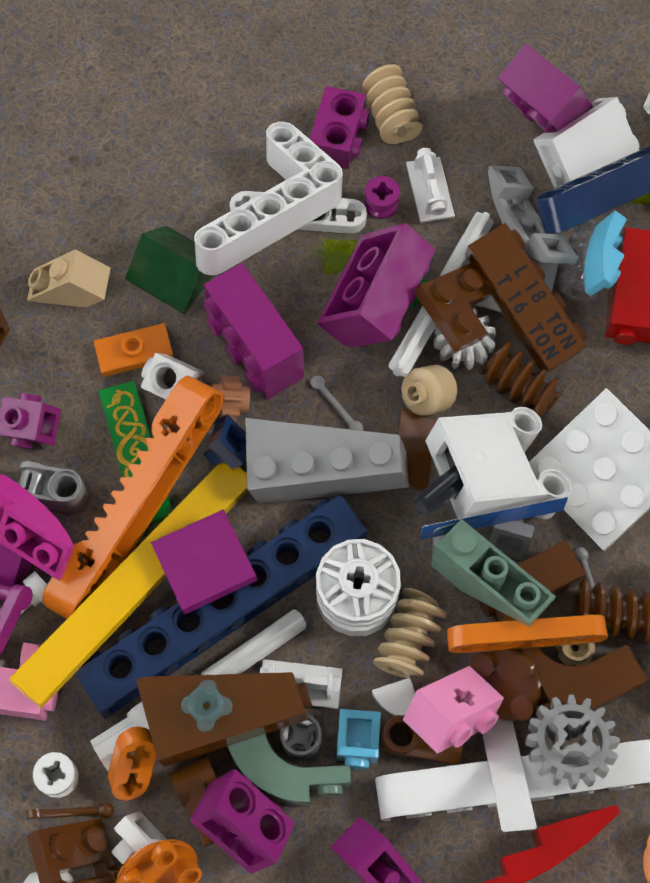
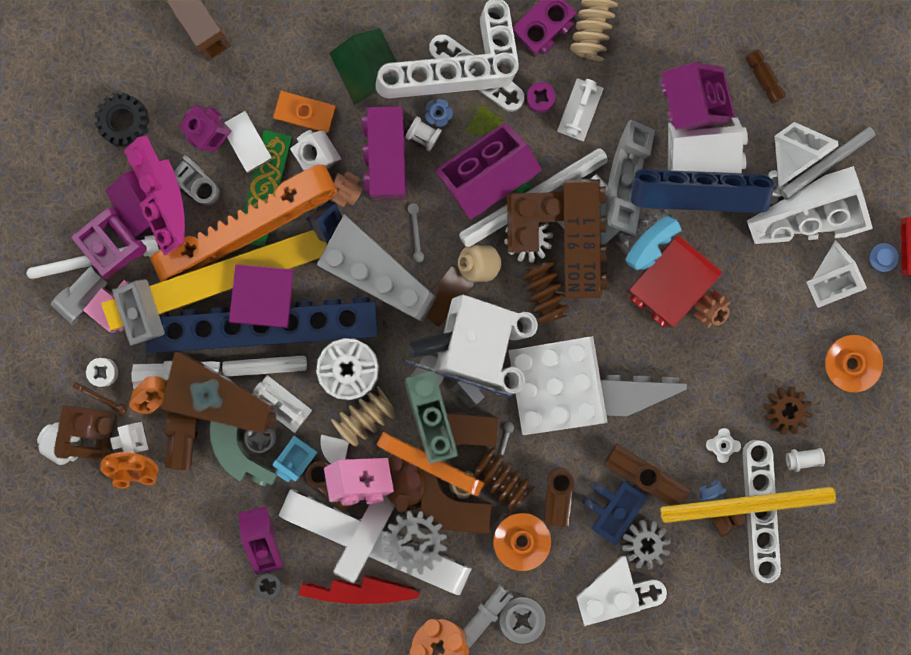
camera: 35 degrees right, 20 degrees up
tan slope [27,249,111,307] -> none
magenta brick [190,769,295,874] -> none
none -> light grey slope [112,280,164,346]
none -> white slope [225,111,272,173]
none -> white bush [405,116,442,152]
none -> medium blue plate [425,99,453,127]
none -> reddish brown axle [746,49,785,103]

